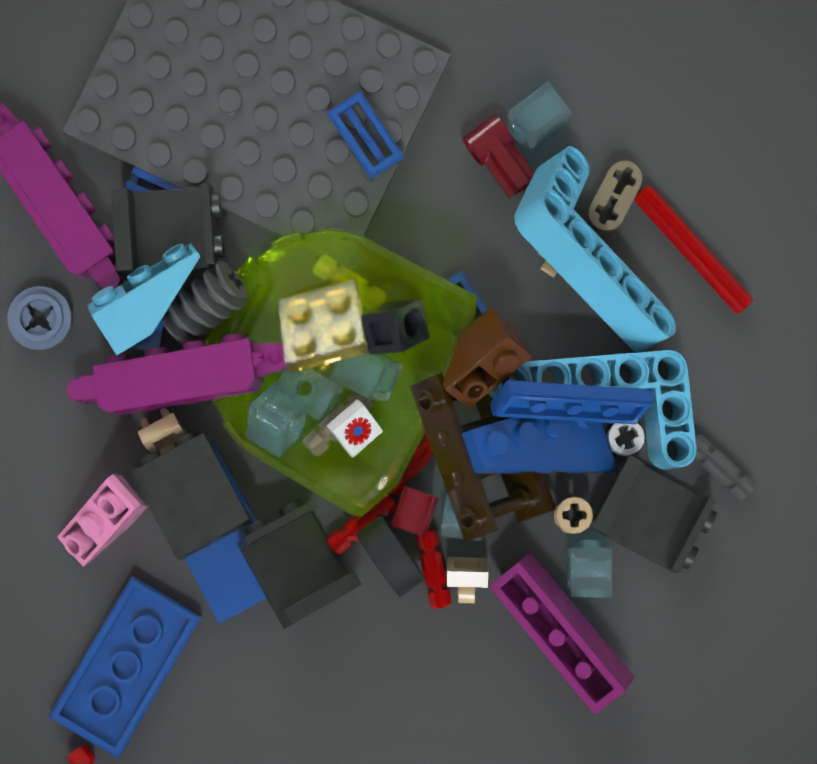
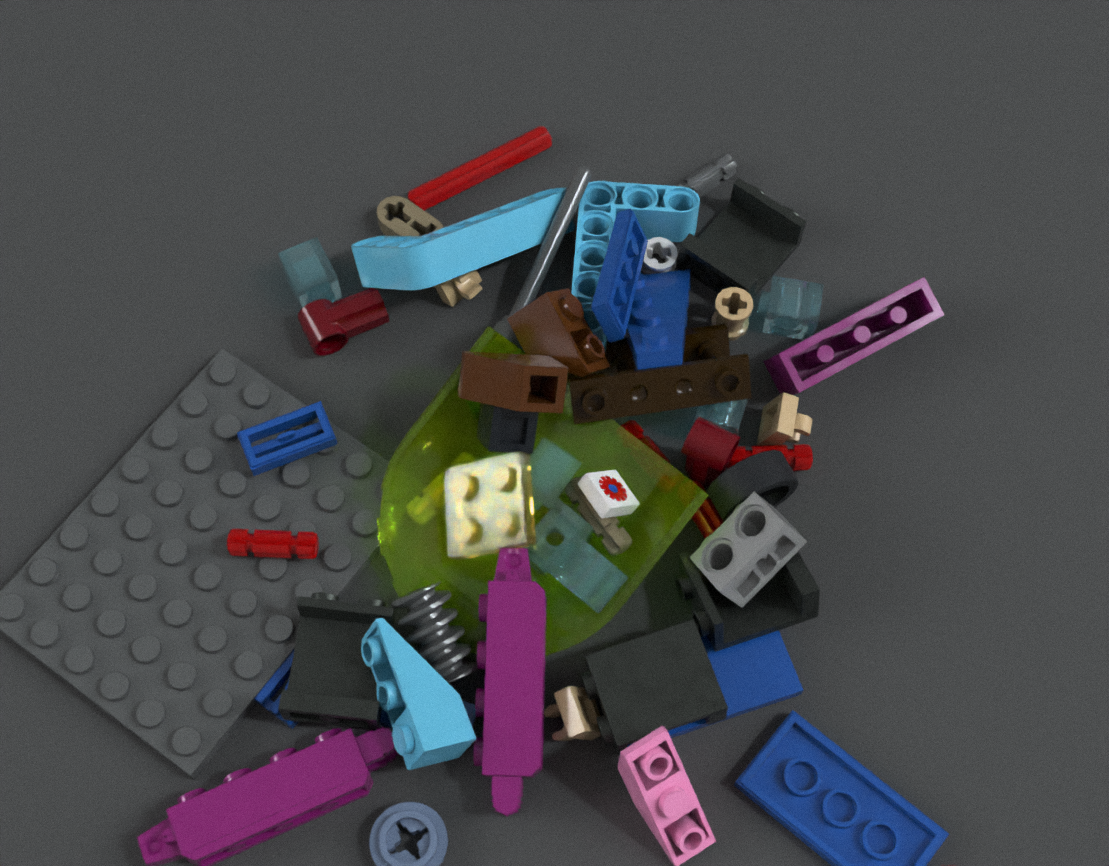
camera: 80 degrees left, 20 degrees down
none -> red axle [227,528,319,559]
none -> reddish brown slope [457,351,568,413]
none -> dark grey piece [489,165,592,352]
none -> light grey brick [690,491,807,608]

